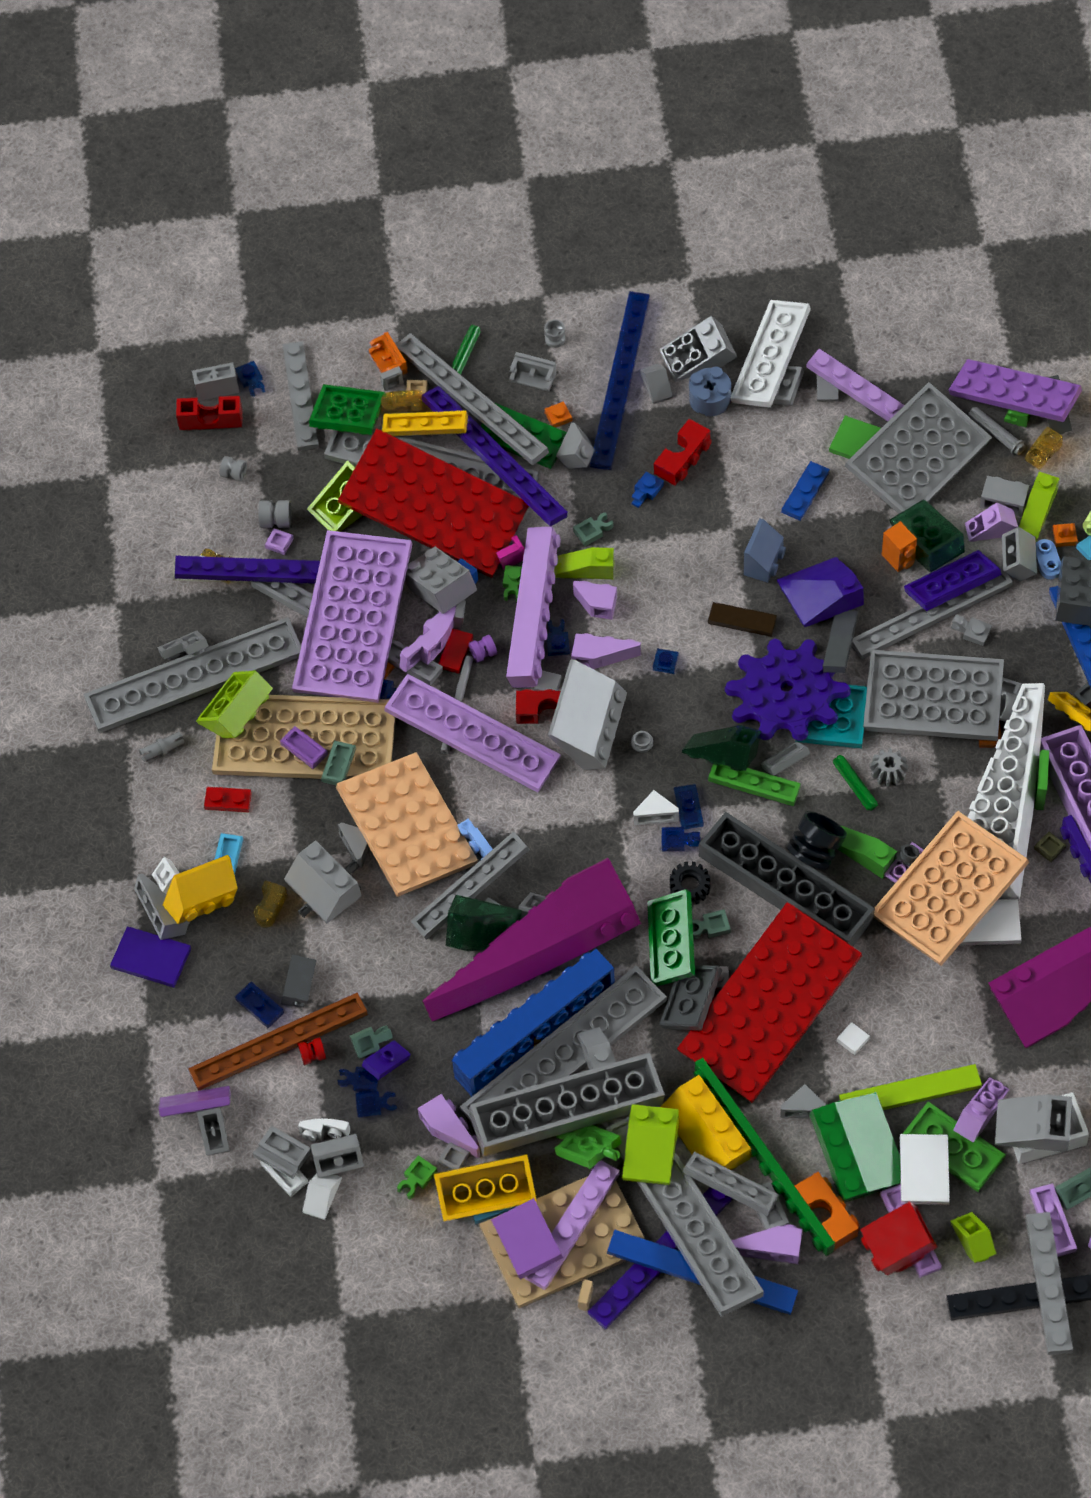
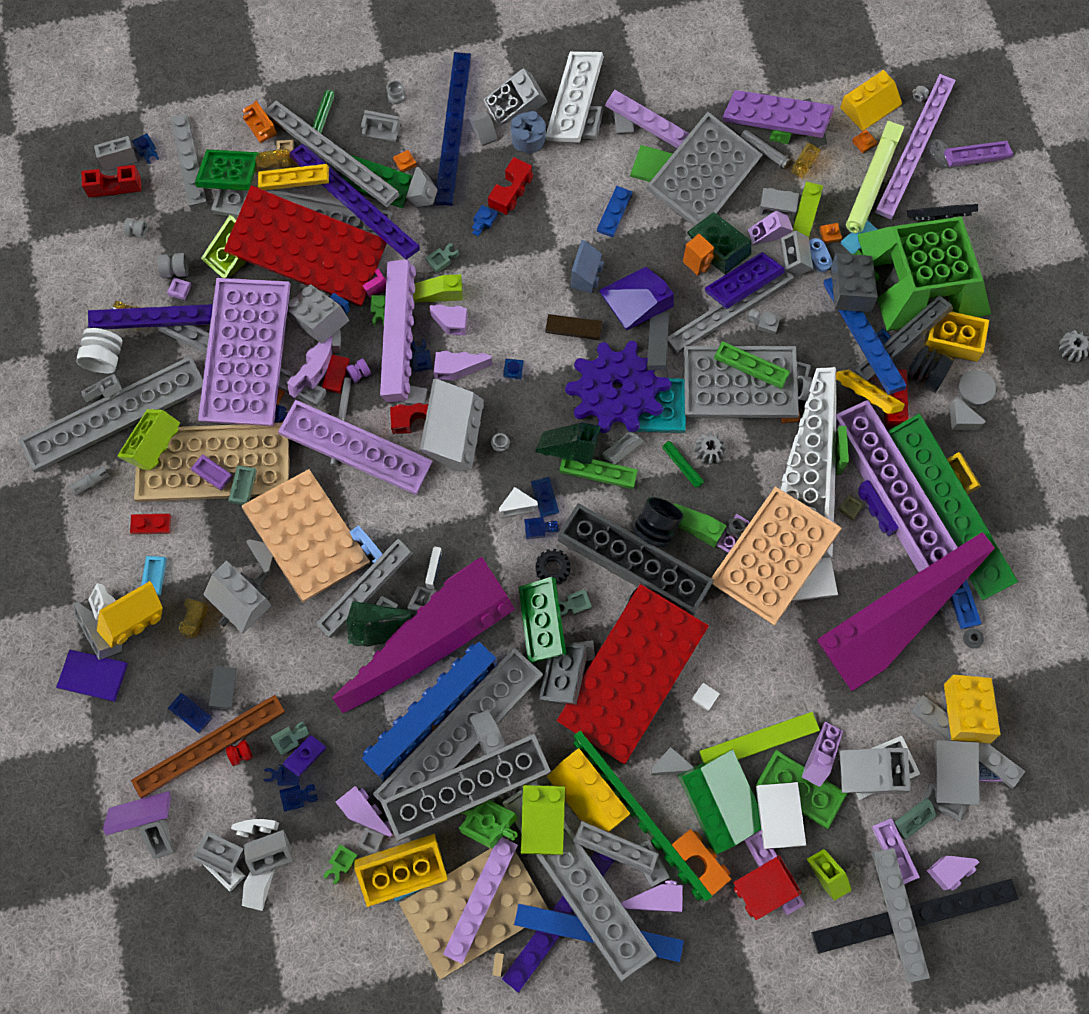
camera: 10 degrees left, 10 degrees up
light grey tile [380,366,403,391] -> none
medium lavender tile [491,1198,563,1279] -> none
none -> white wheel [76,328,123,374]
none -> white tile [425,547,442,589]
none -> bright green tile [714,341,790,389]

